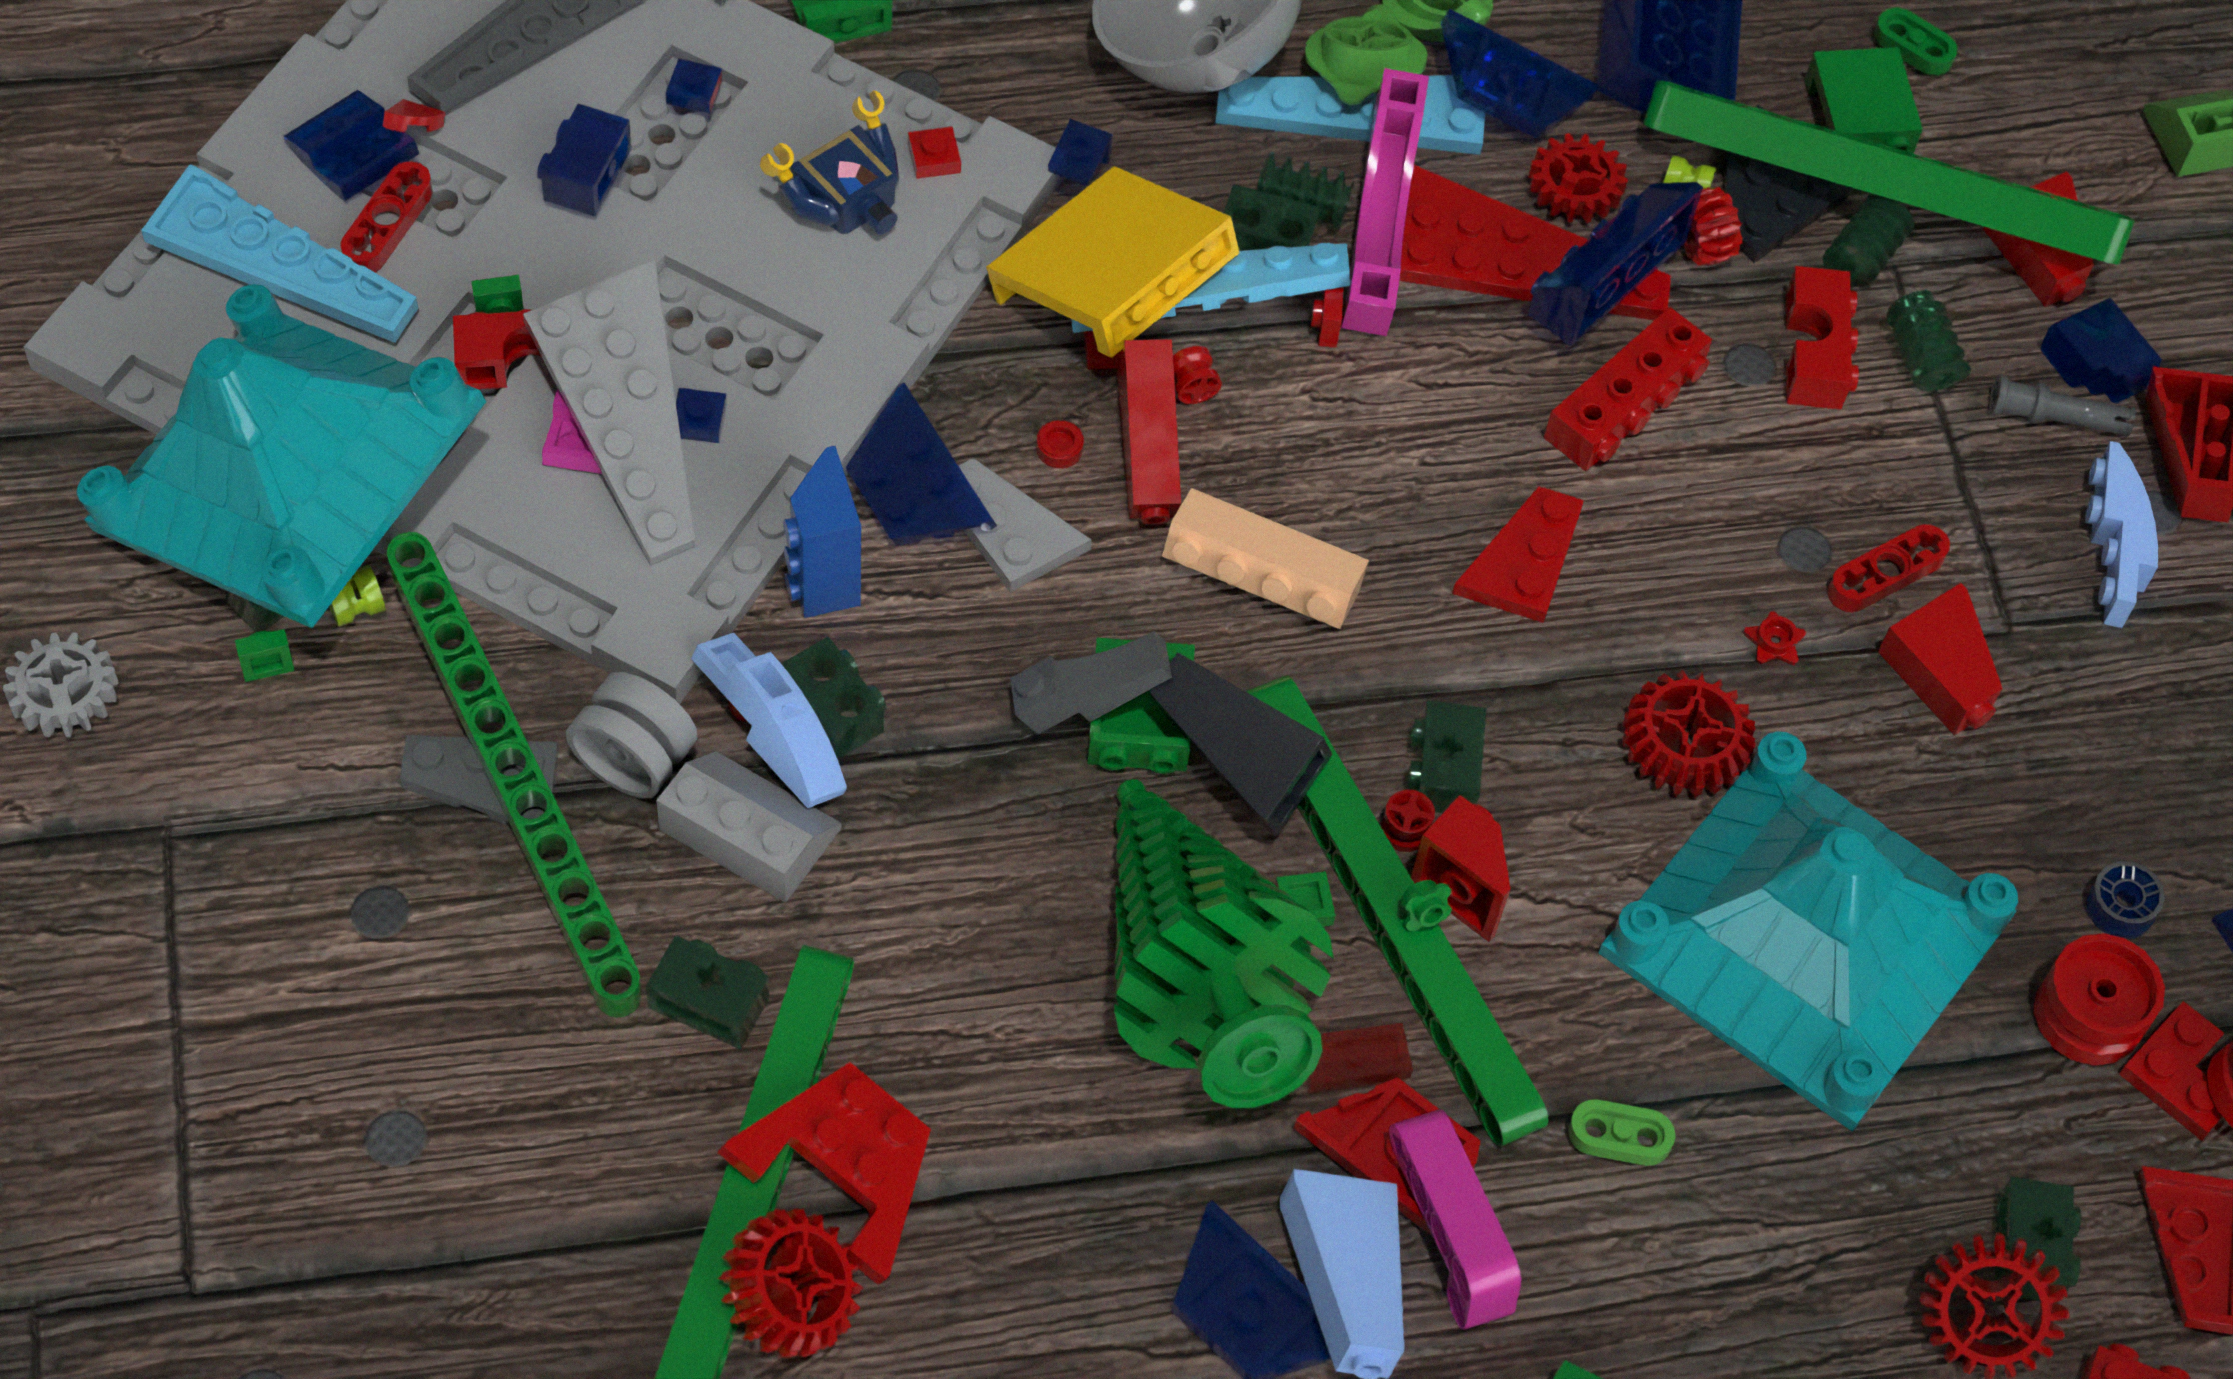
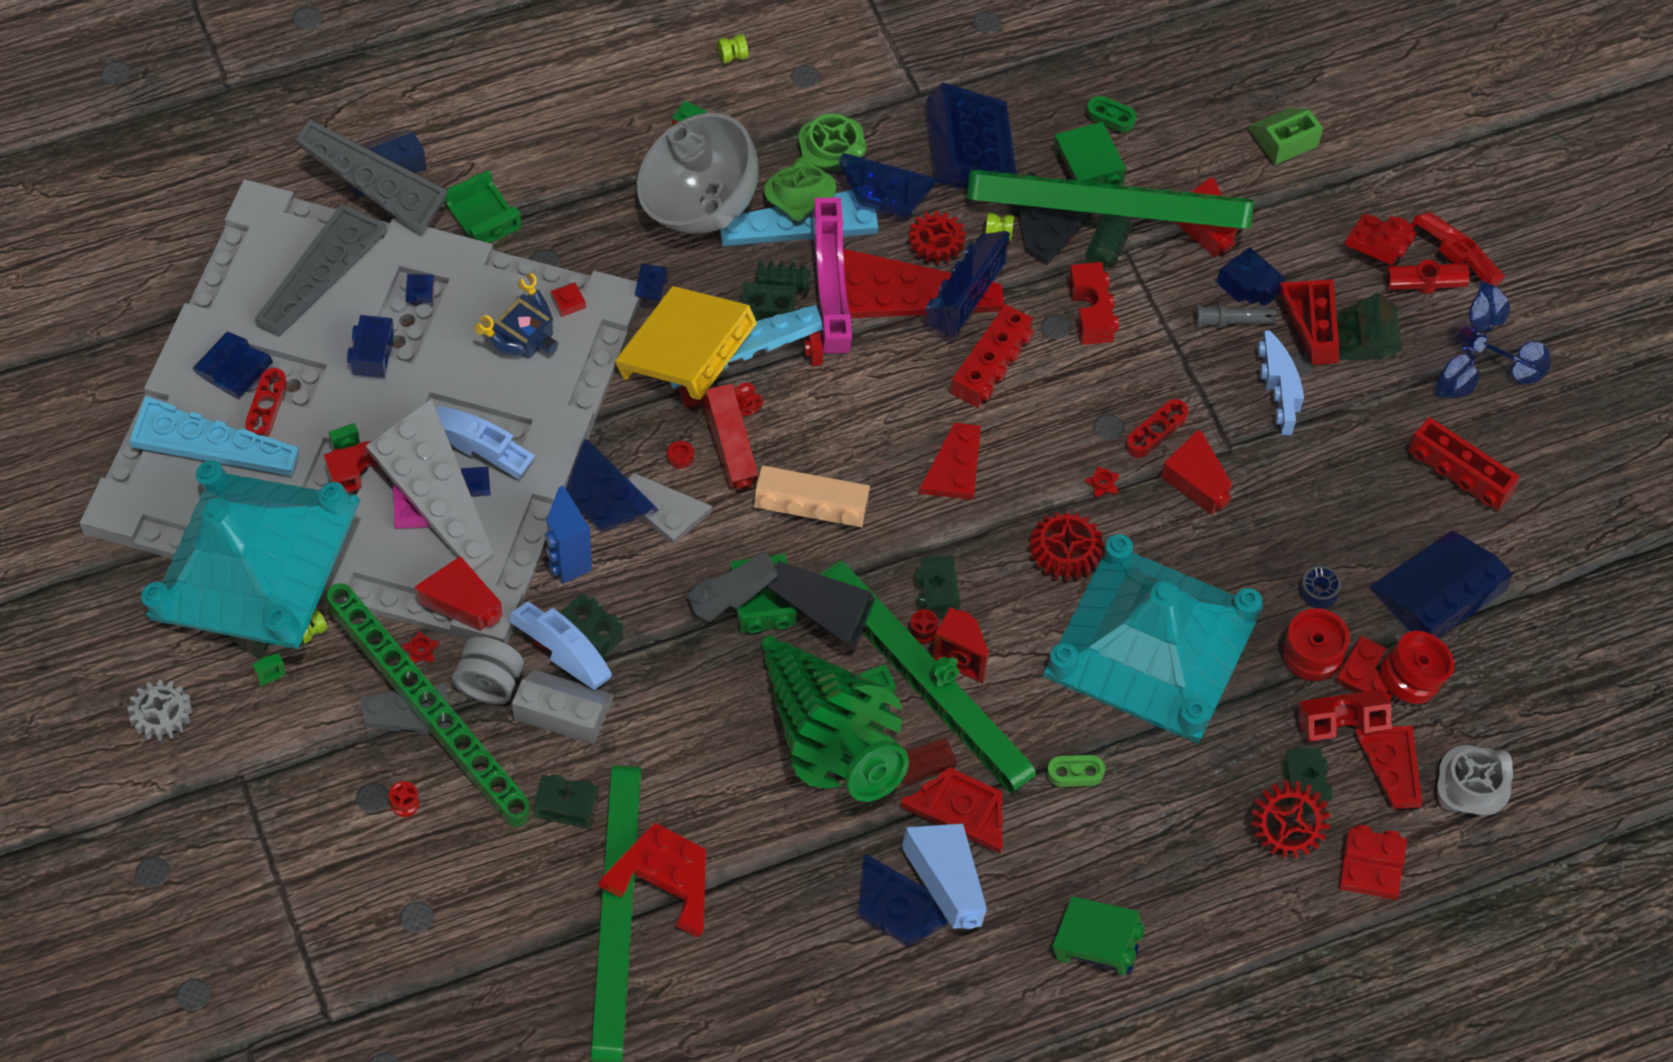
camera: 10 degrees left, 0 degrees up
red tile [383,99,446,132] -> none
red gear [718,1208,864,1358] -> none
dark pink beam [1389,1109,1521,1330] -> none
red gear [1675,187,1743,266] -> none
clear green piece [1886,290,1971,392] -> none
none -> red wheel [389,781,419,817]
none -> red plate [402,632,439,664]
none -> red slope [415,556,503,631]
none -> light blue slope [436,406,535,480]
none -> red arch [1298,689,1392,741]

